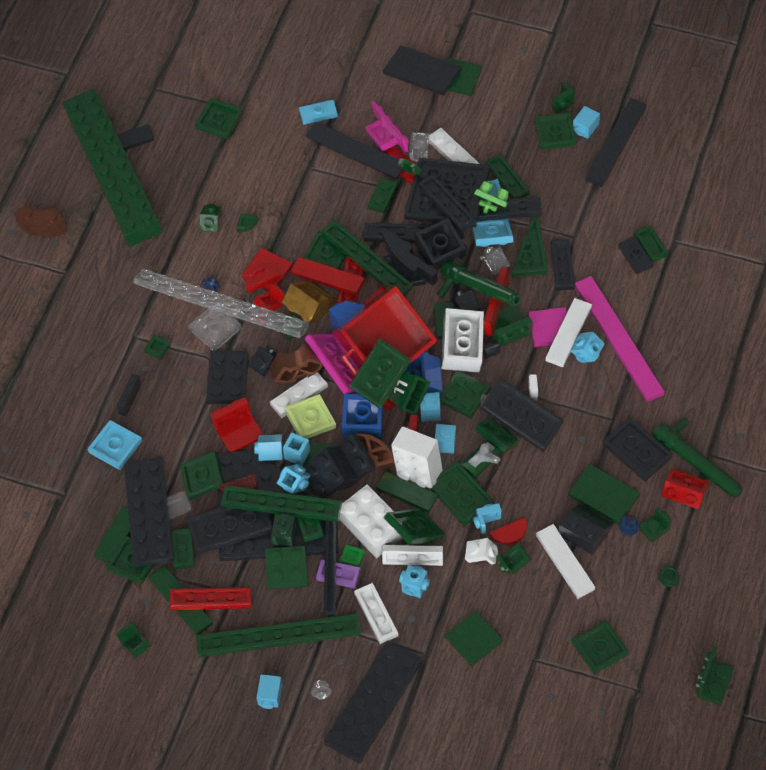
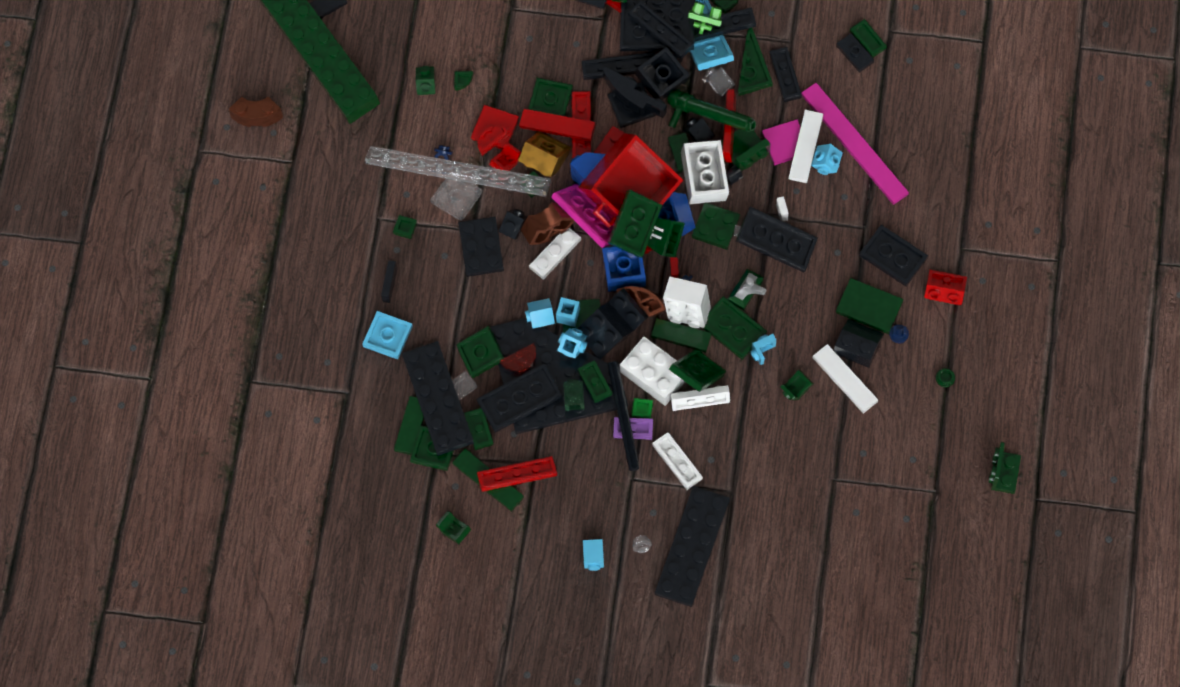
camera: 10 degrees left, 10 degrees up
dark green plate [196,613,360,657] -> none
red bracket [210,397,263,452] -> none
dark green plate [221,486,342,522] -> none
dark green plate [265,546,308,590] -> none
yellowish green plate [285,394,336,439] -> none
dark green plate [322,220,413,296] -> none
dark green plate [368,177,398,214] -> none
medium azure brick [399,565,430,598] -> none
medium azure brick [420,392,441,422] -> none
medium azure brick [435,424,456,454] -> none
dark green tile [445,611,503,667] -> none
white bracket [465,538,498,564] -> none
dark green plate [476,418,518,453] -> none
red tile [489,518,527,546] -> none
dark green tile [572,620,629,675] -> none
dark green bracket [639,507,671,543] -> none
dark green cylinder [653,418,743,498] -> none

